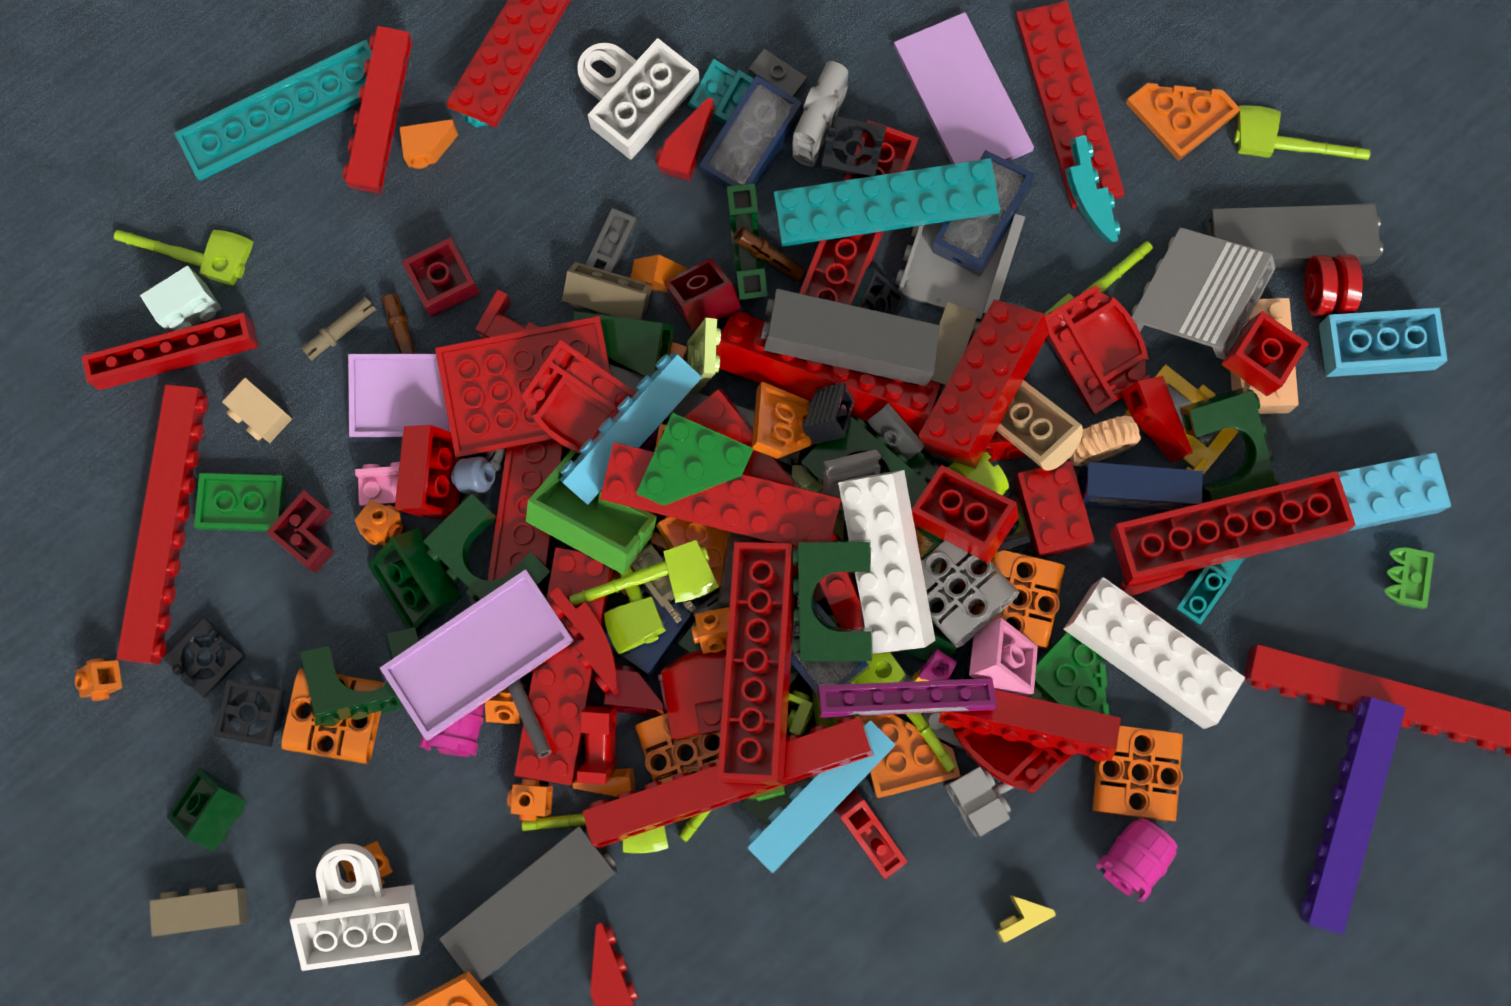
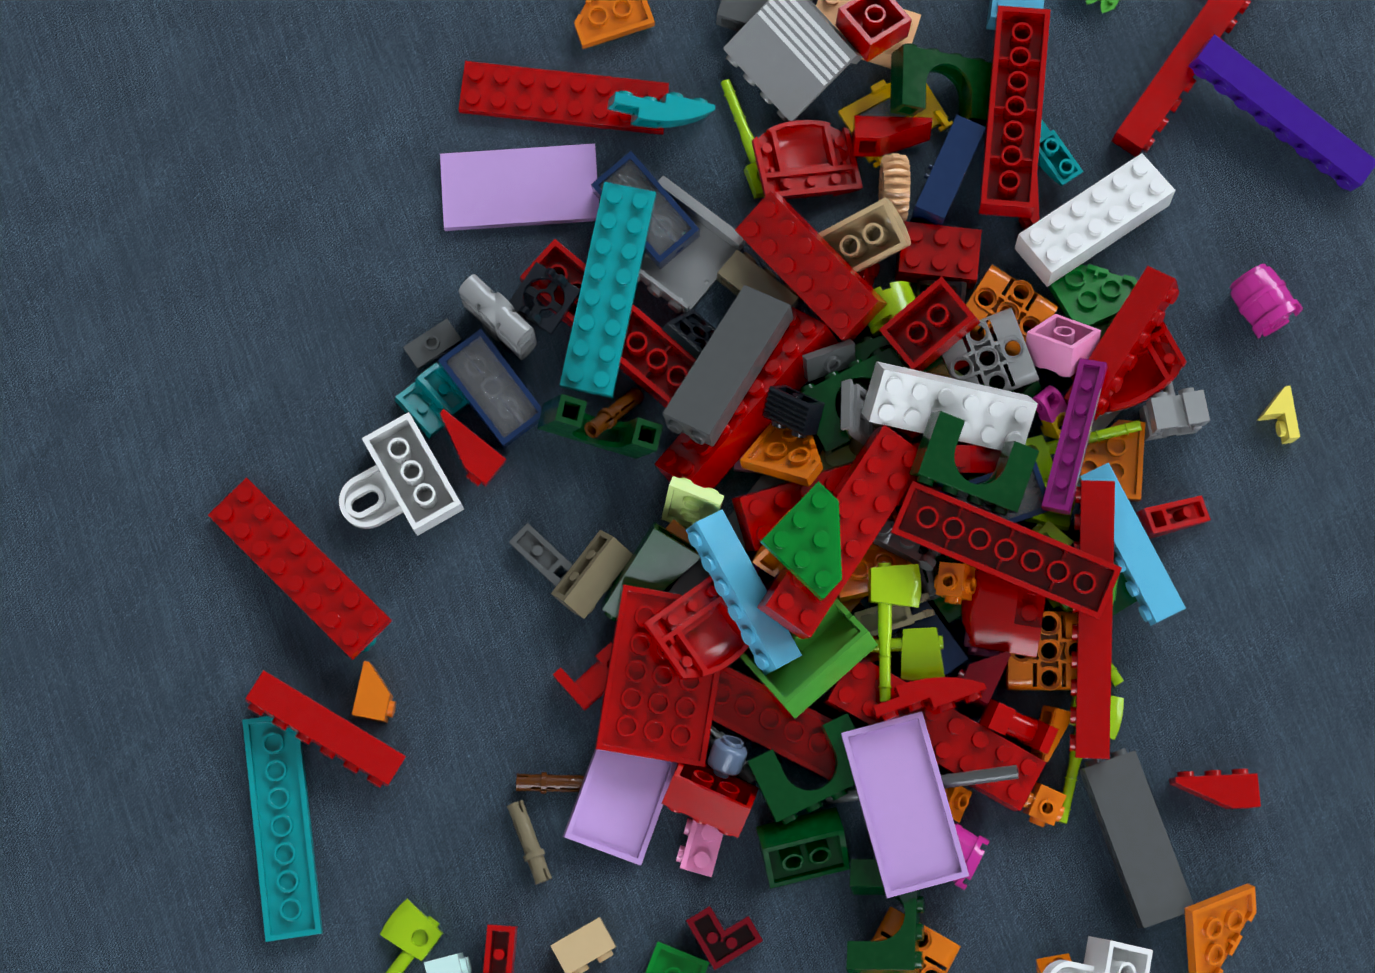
camera: 75 degrees left, 0 degrees up
orange brick [355,499,404,546] -> none
dark red brick [401,237,480,318] -> none
orange slope [631,254,687,293] -> none
dark red brick [664,258,741,333] -> none
orange connector [1092,726,1183,822] -> none

